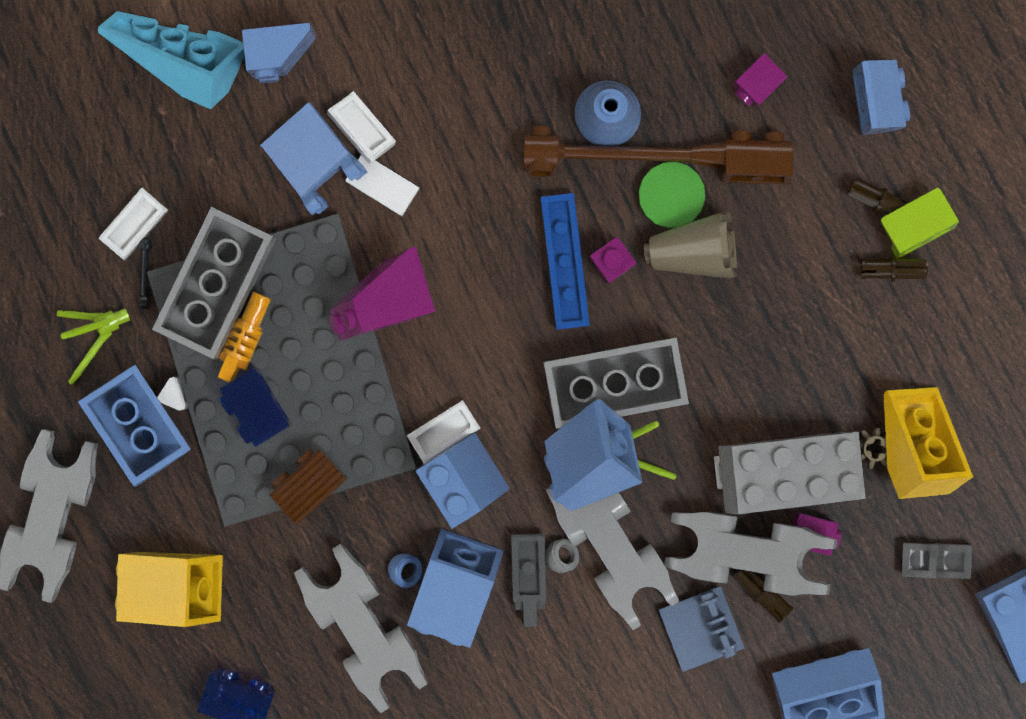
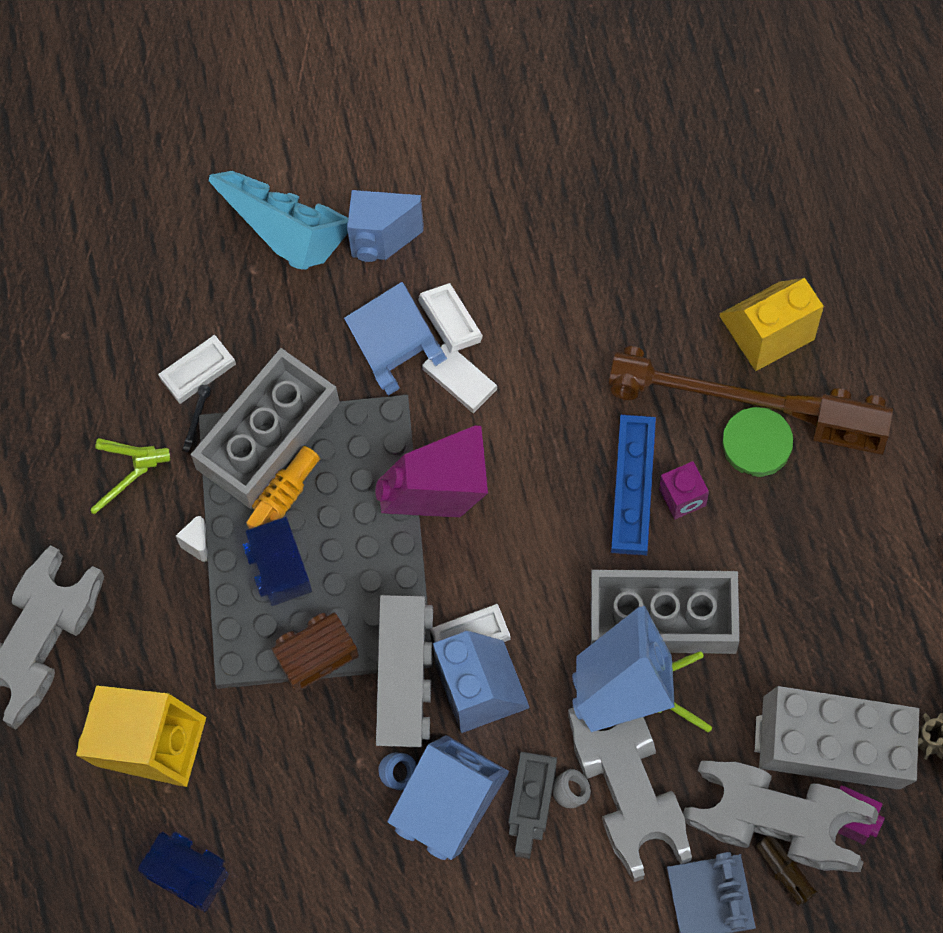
camera: 15 degrees right, 20 degrees down
medium blue slope [78,365,191,487] -> none
light grey piece [294,543,428,713] -> none
medium blue cone [574,81,641,146] -> none
dark tan cone [644,212,737,279] -> none
magenta brick [733,53,788,108] -> none
none -> light grey brick [376,595,433,747]
none -> yellow slope [720,278,824,371]

